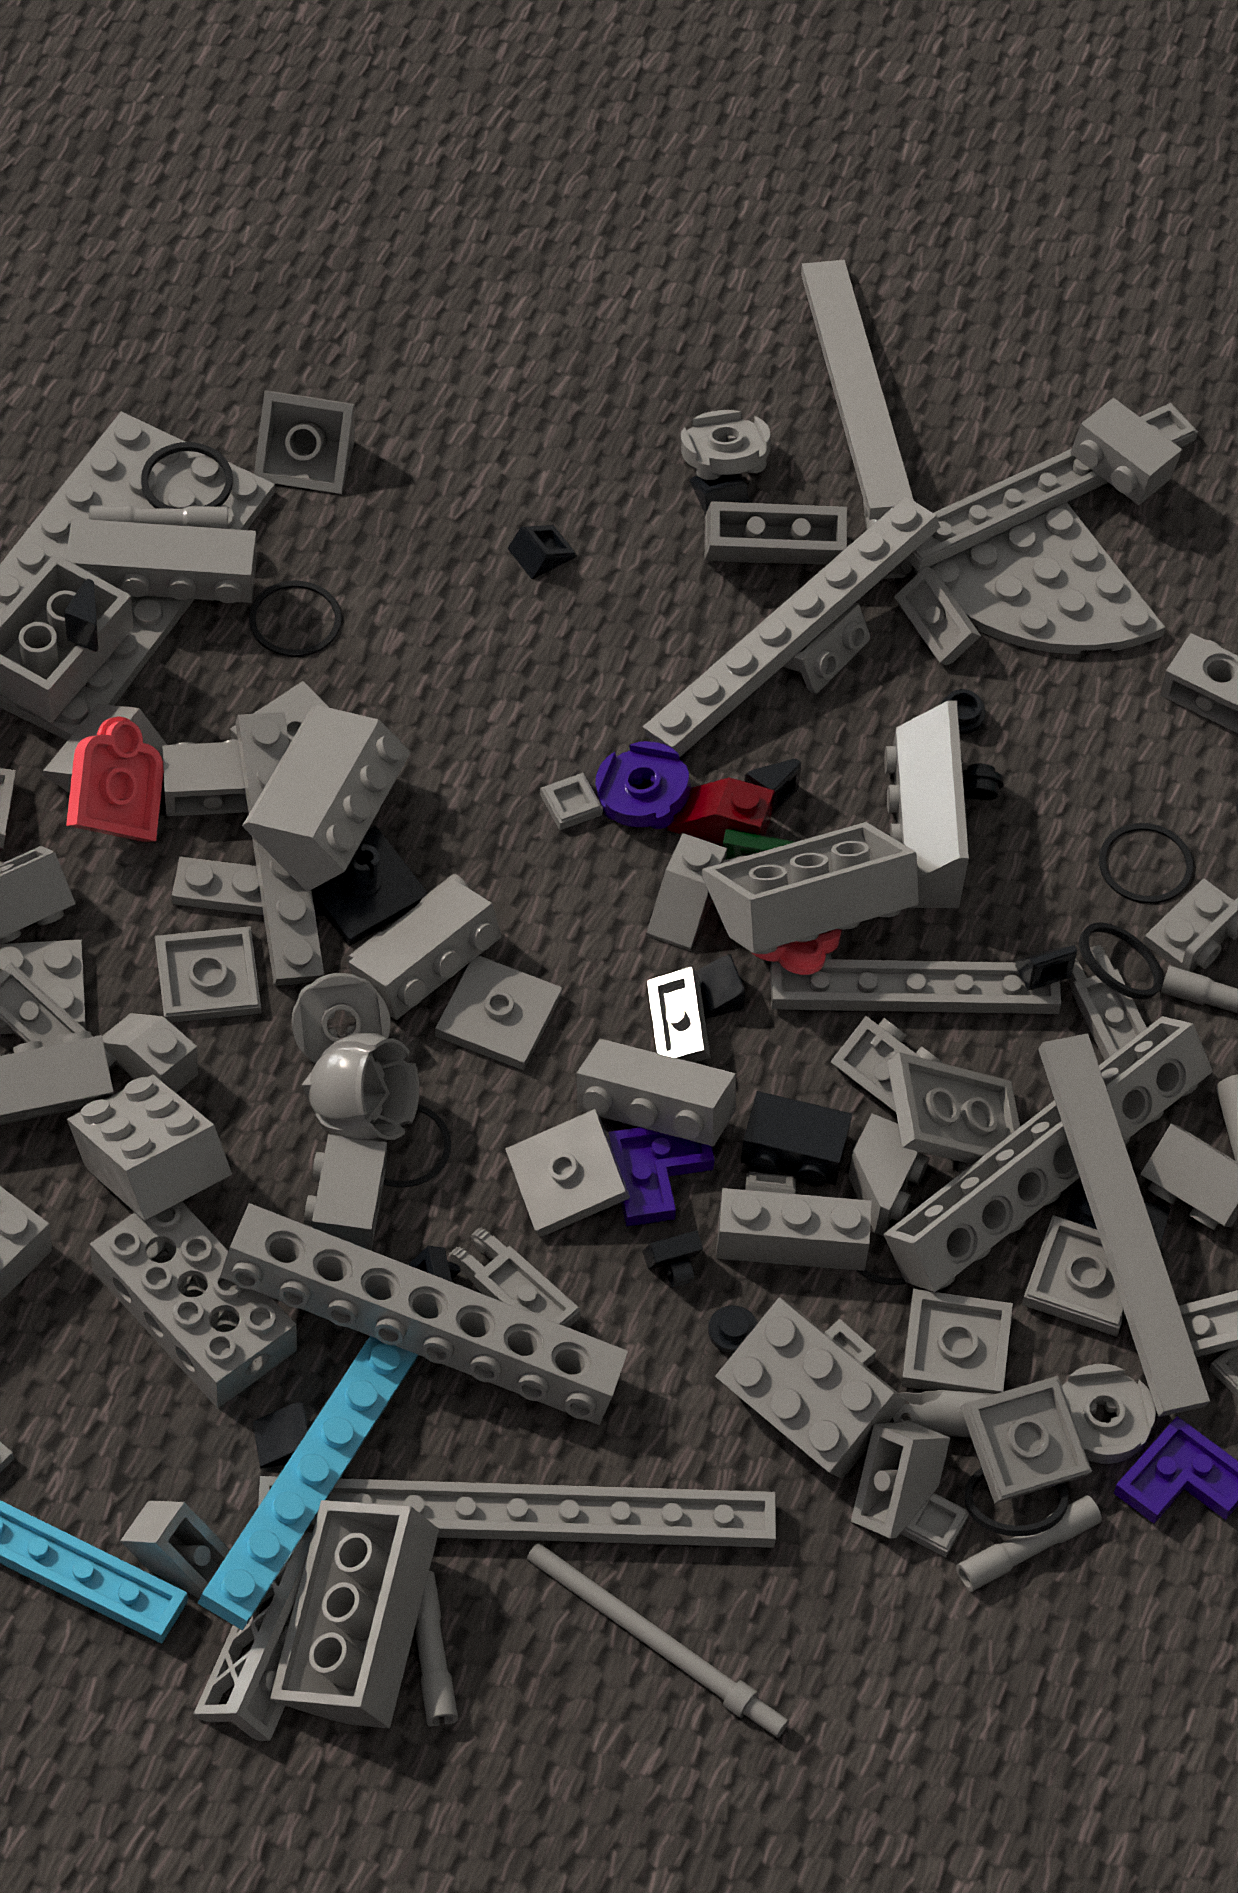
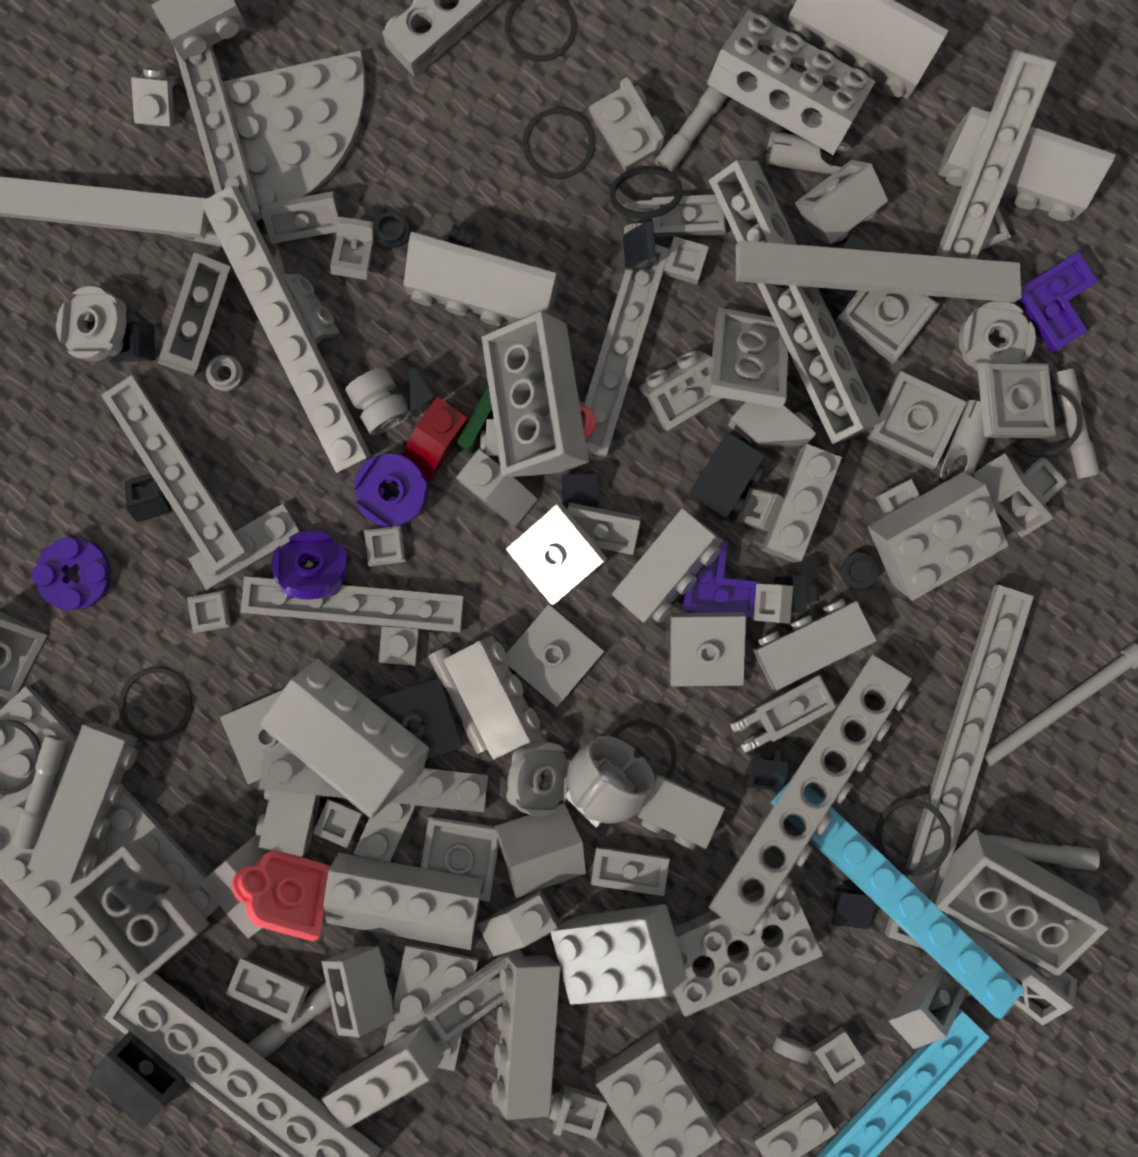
camera: 70 degrees left, 30 degrees up
none -> dark purple plate [32,537,111,611]
none -> light grey plate [101,375,250,575]
none -> light grey bracket [131,68,178,127]
none -> light grey tile [187,591,232,633]
none -> light grey plate [188,504,301,590]
none -> light grey plate [206,355,243,392]
none -> light grey plate [241,576,465,633]
none -> dark purple plate [271,531,348,600]
none -> light grey plate [313,797,363,848]
none -> light grey slope [323,853,483,950]
none -> light grey bracket [330,217,374,280]
none -> light grey wheel [345,367,411,436]
none -> light grey plate [379,626,419,666]
none -> light grey slope [494,803,586,898]
none -> plate [506,502,607,605]
none -> light grey plate [591,846,670,896]
none -> light grey plate [663,236,709,285]
none -> light grey brick [752,598,876,690]
none -> light grey plate [753,584,793,624]
none -> light grey tile [773,1035,812,1064]
none -> light grey plate [812,1027,866,1083]
none -> black piece [875,799,951,875]

